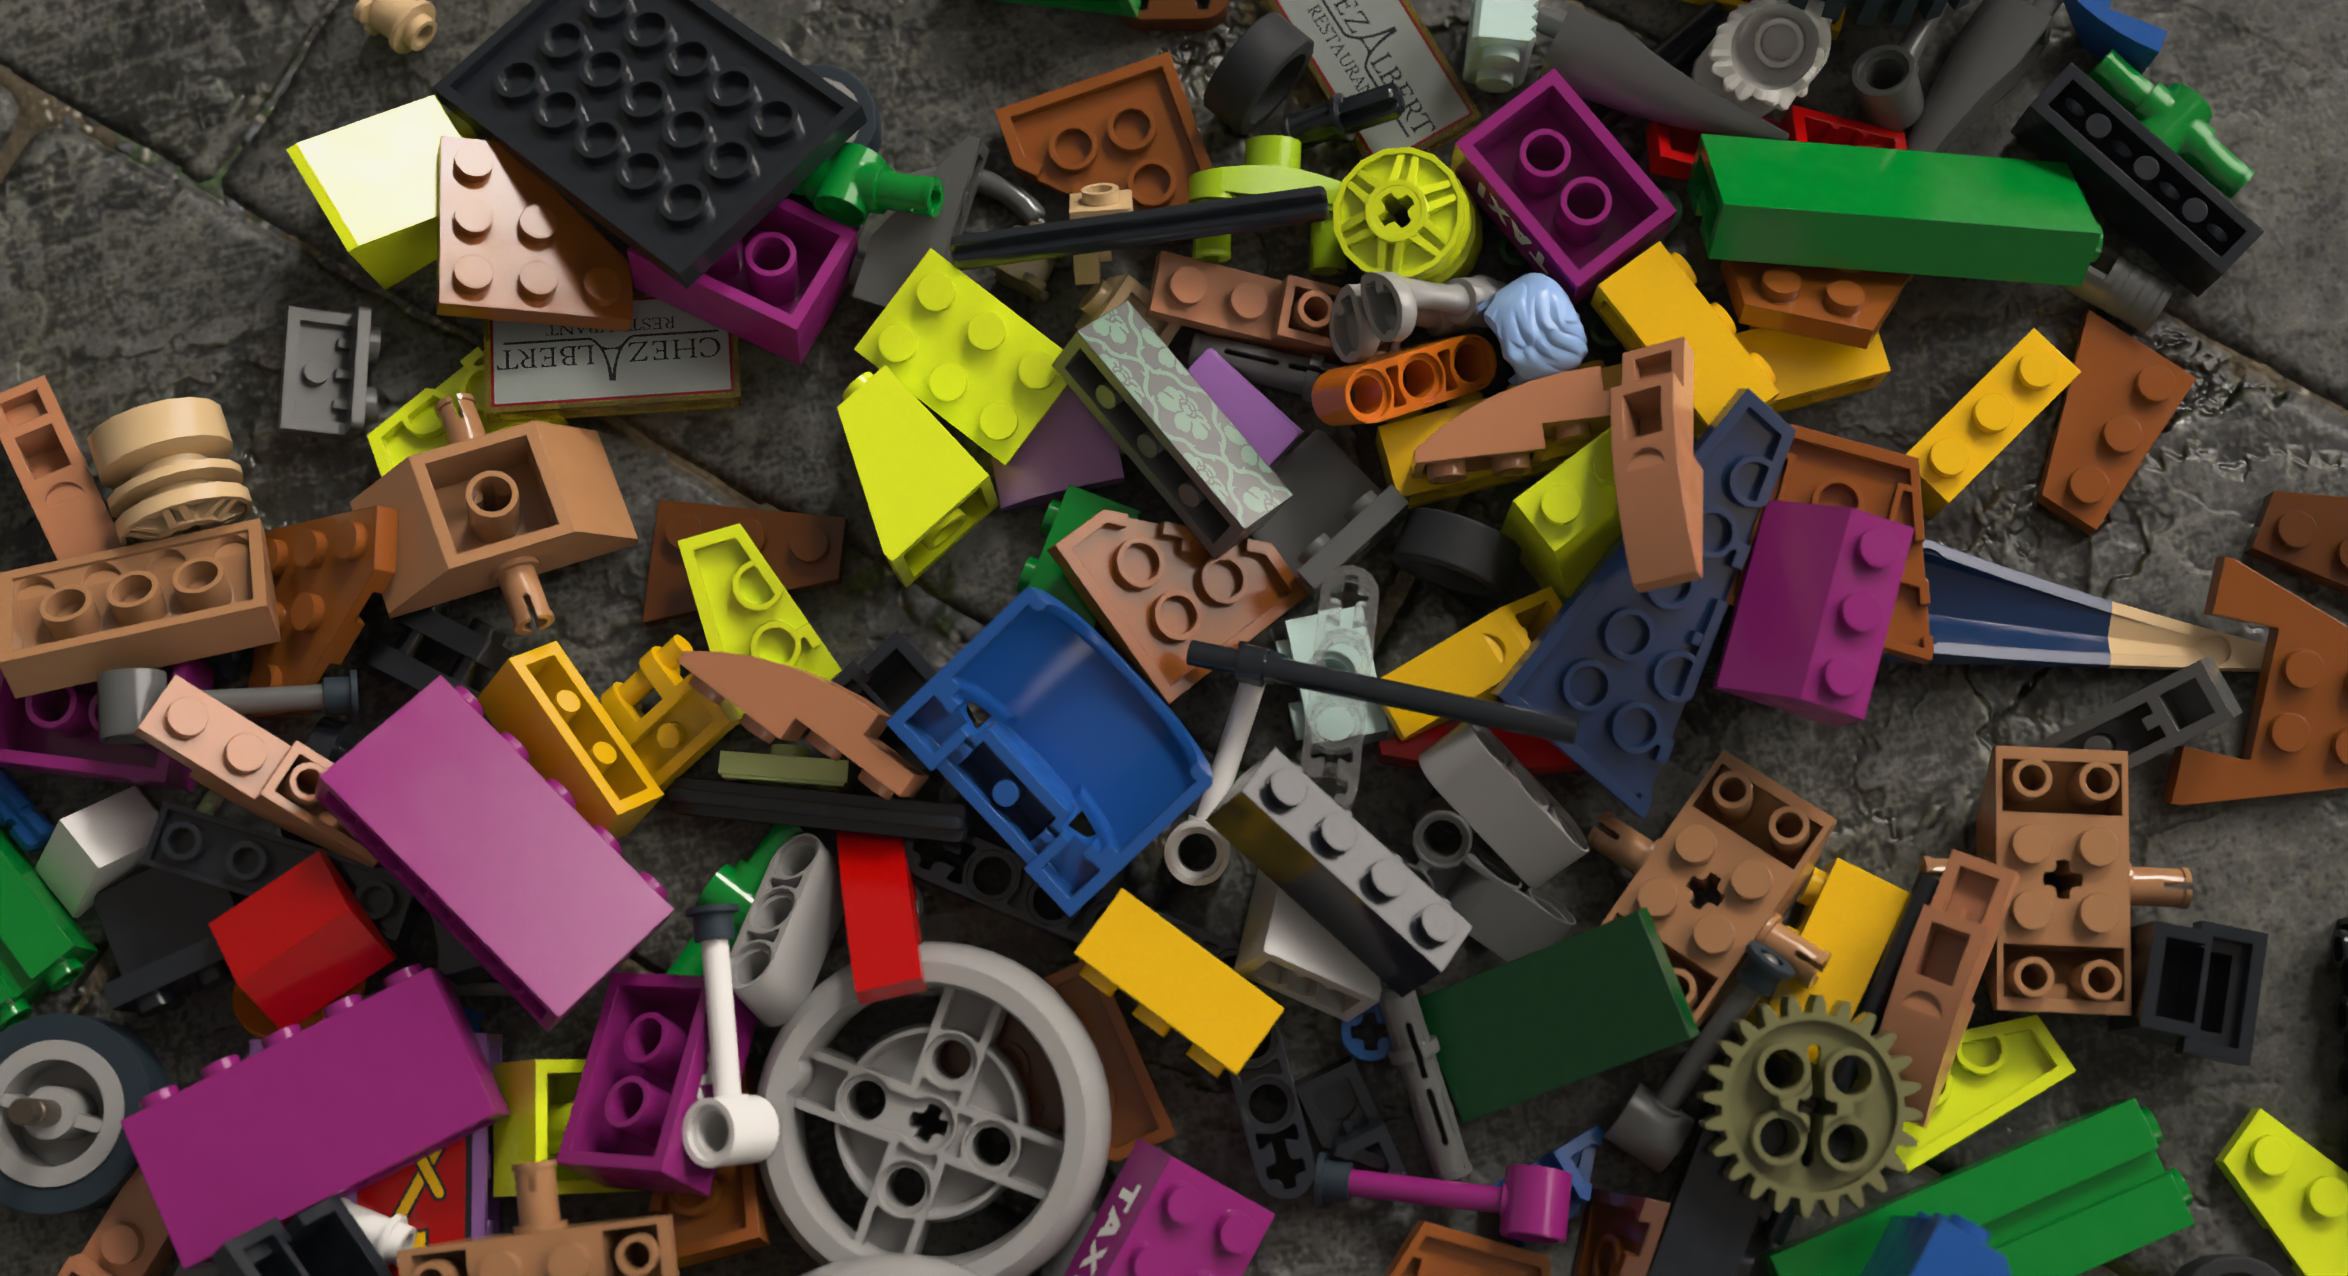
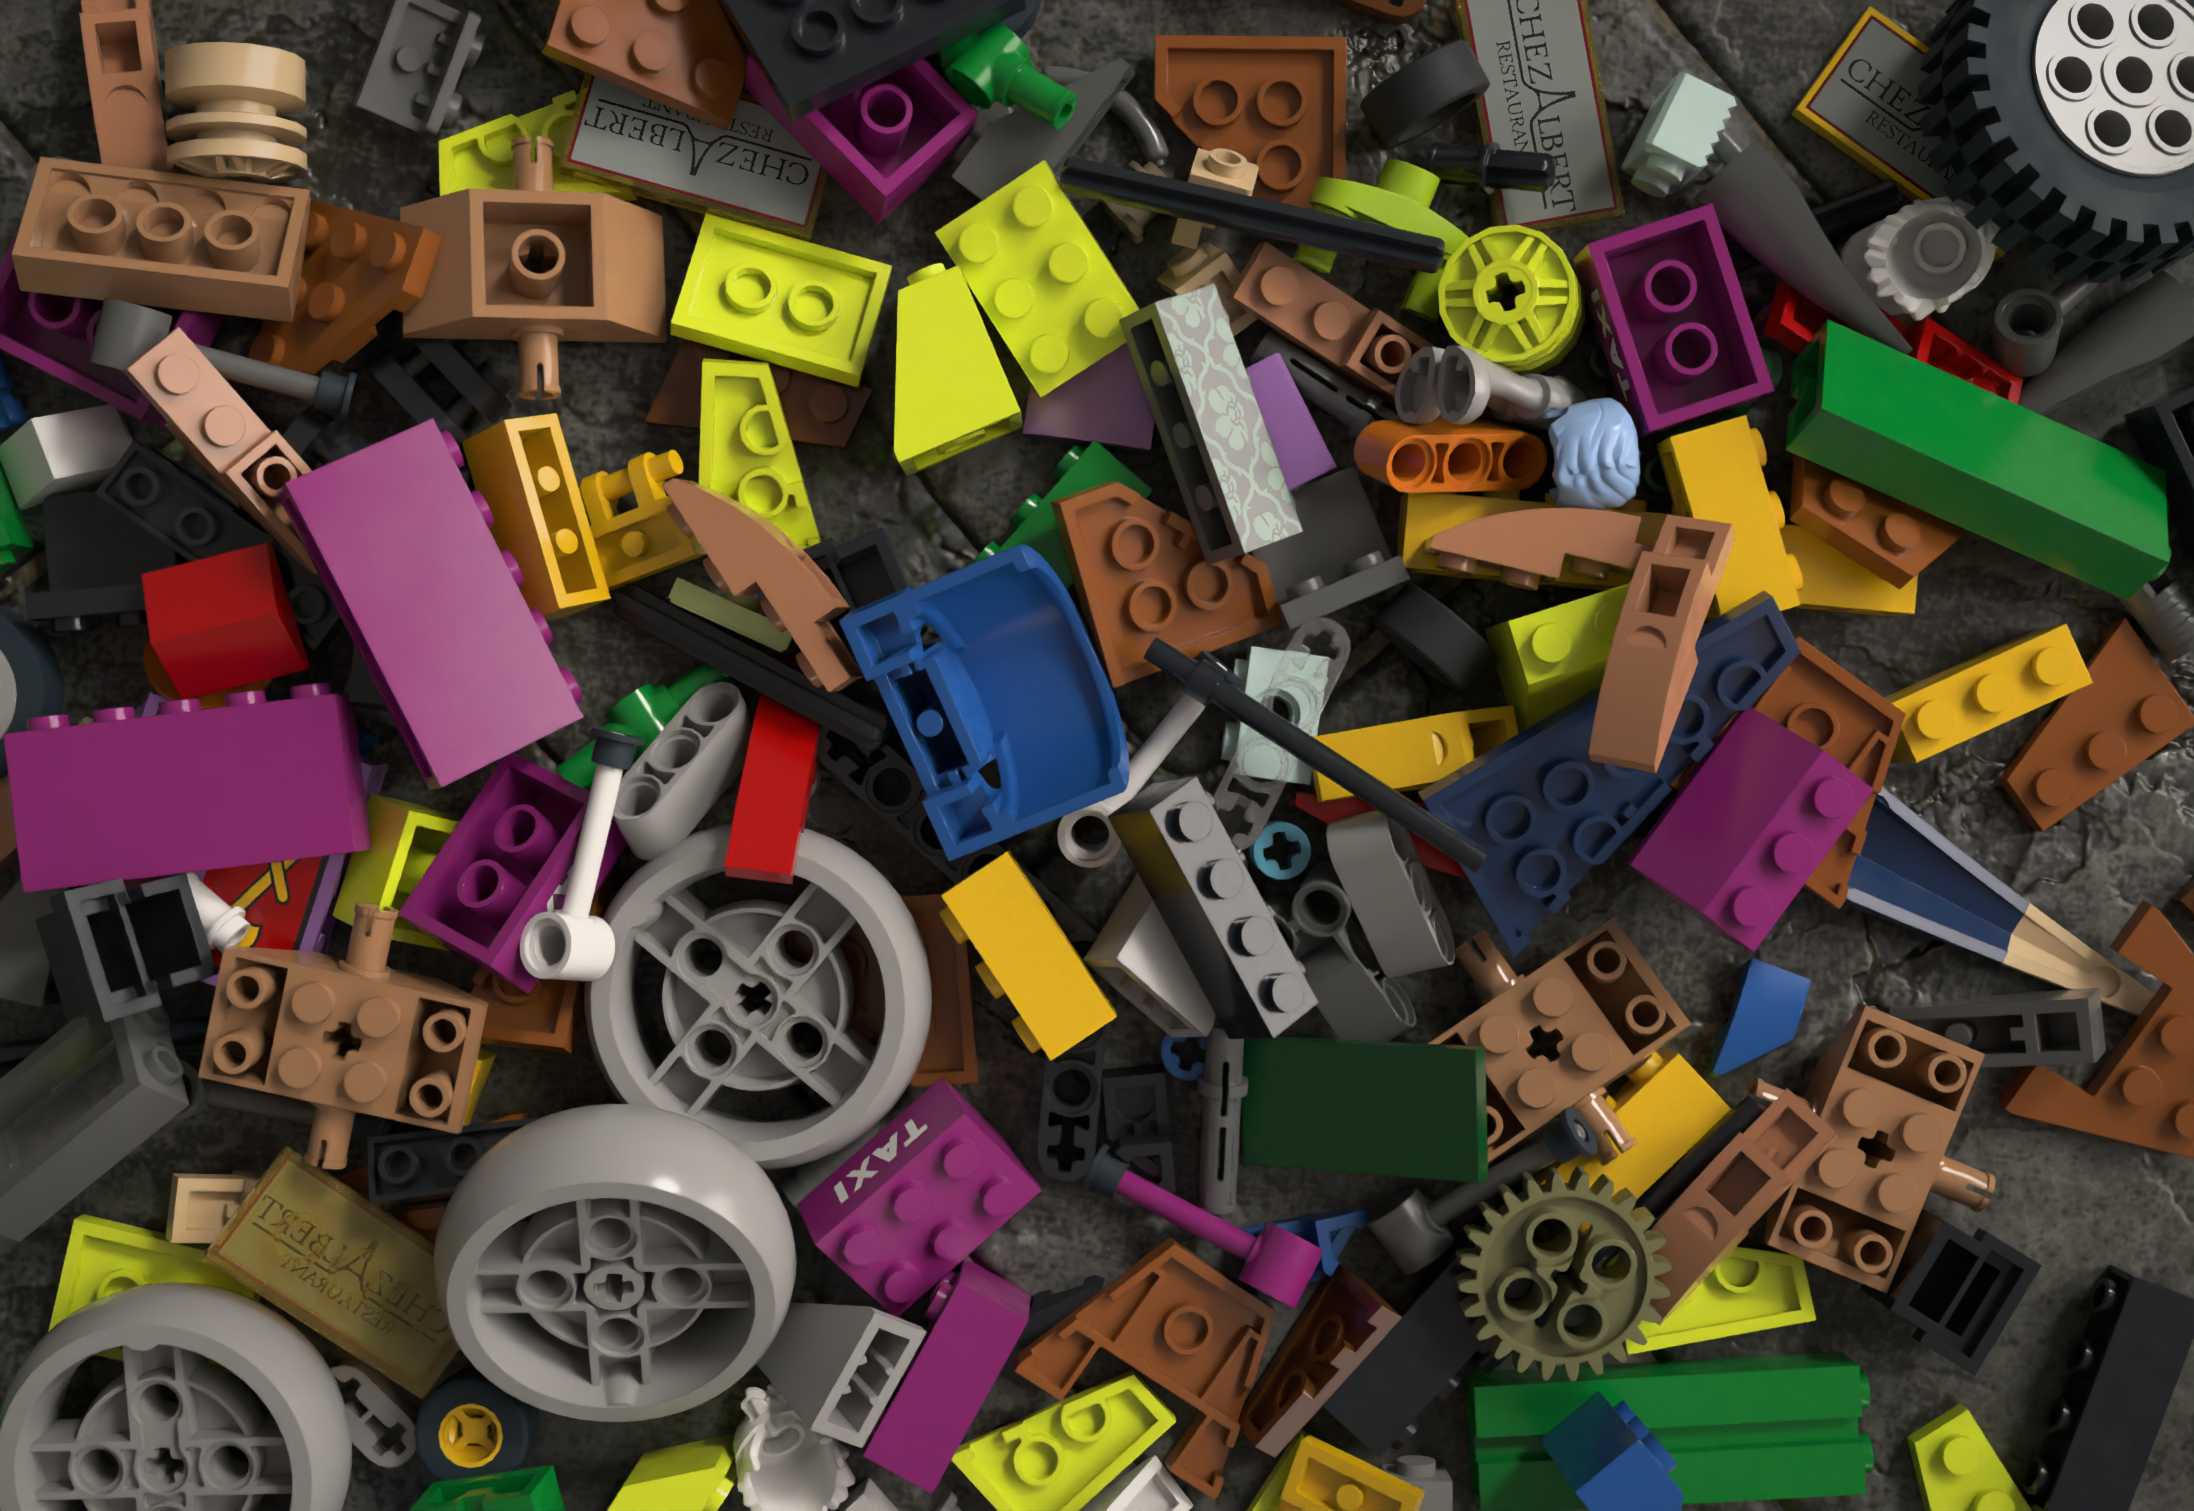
camera: 20 degrees right, 10 degrees up
none -> neon yellow plate [670,213,892,387]
none -> medium azure bush [1249,821,1311,879]
none -> blue slope [1706,958,1811,1080]

